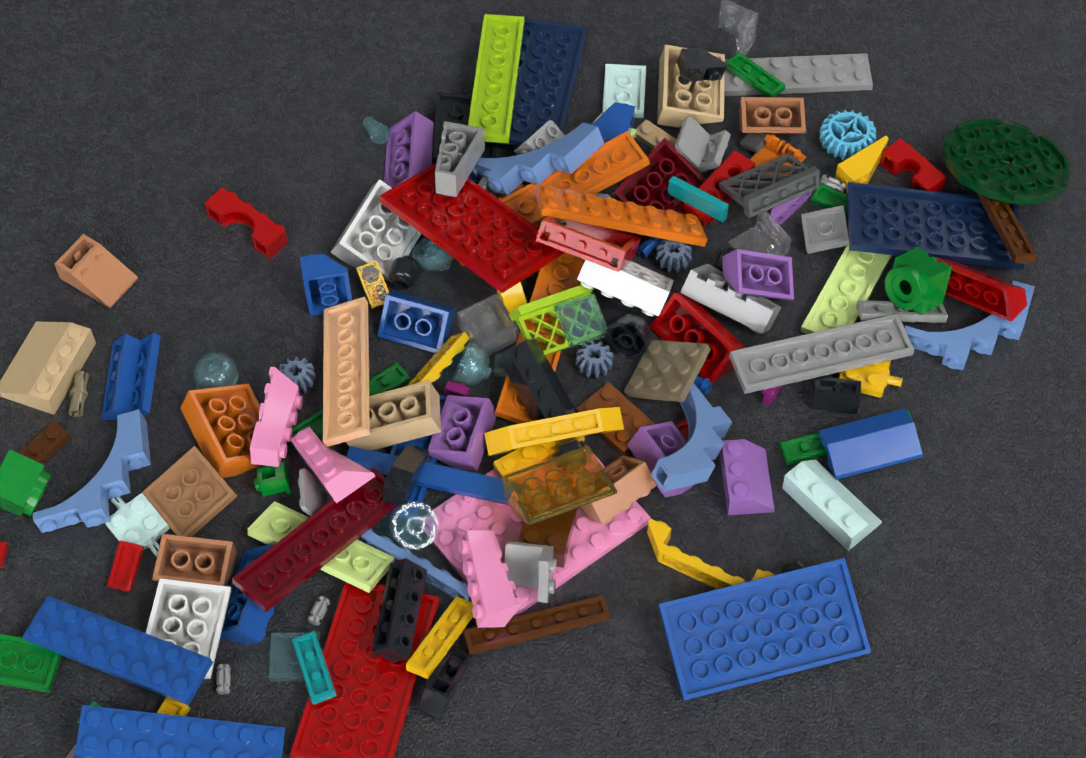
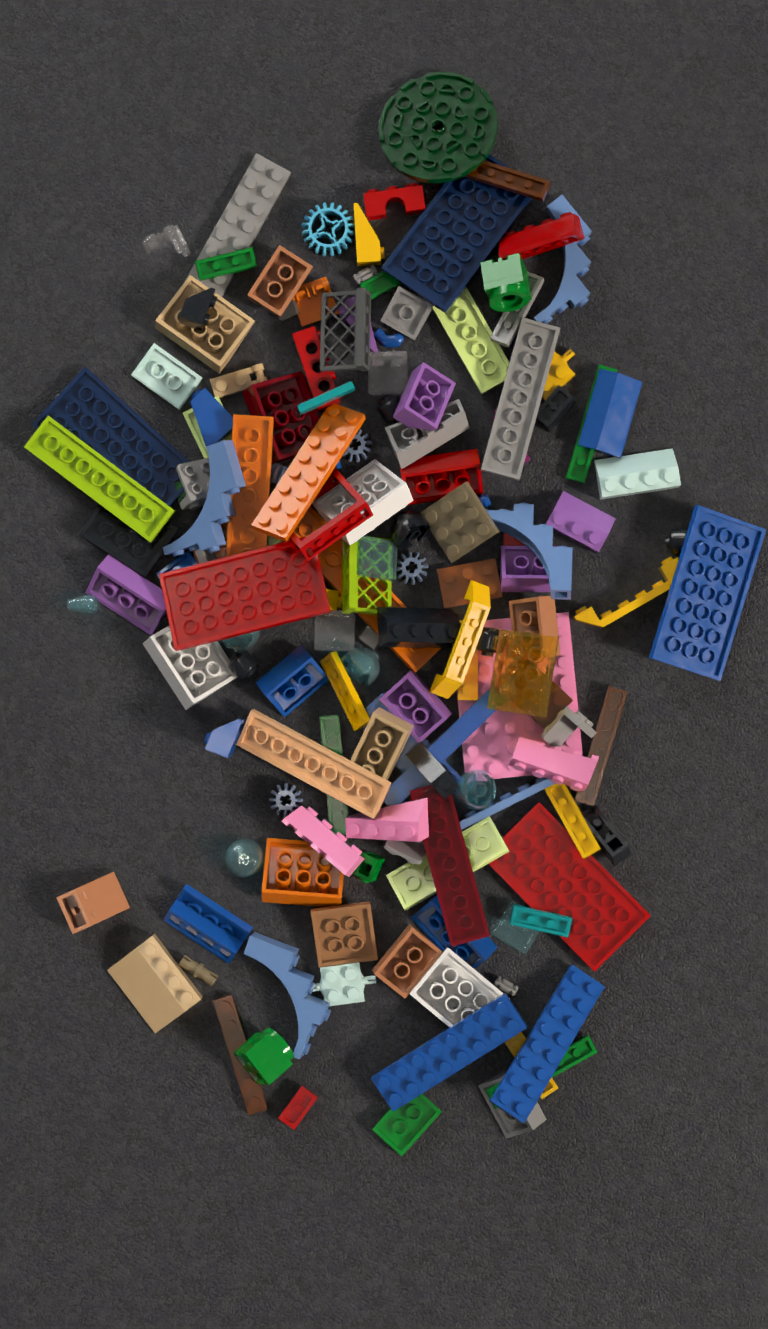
camera: 60 degrees left, 30 degrees up
red tile [107,540,144,593] -> none
red arch [204,187,288,259] -> none
light grey piece [307,596,330,626] -> none
tile [356,260,389,310] -> none
black brick [371,558,427,663] -> none
light grey wedge [435,121,485,197] -> none
magenta plate [445,381,470,397] -> none
light grey bracket [675,116,731,173] -> none
none -> blue arm [374,328,404,348]

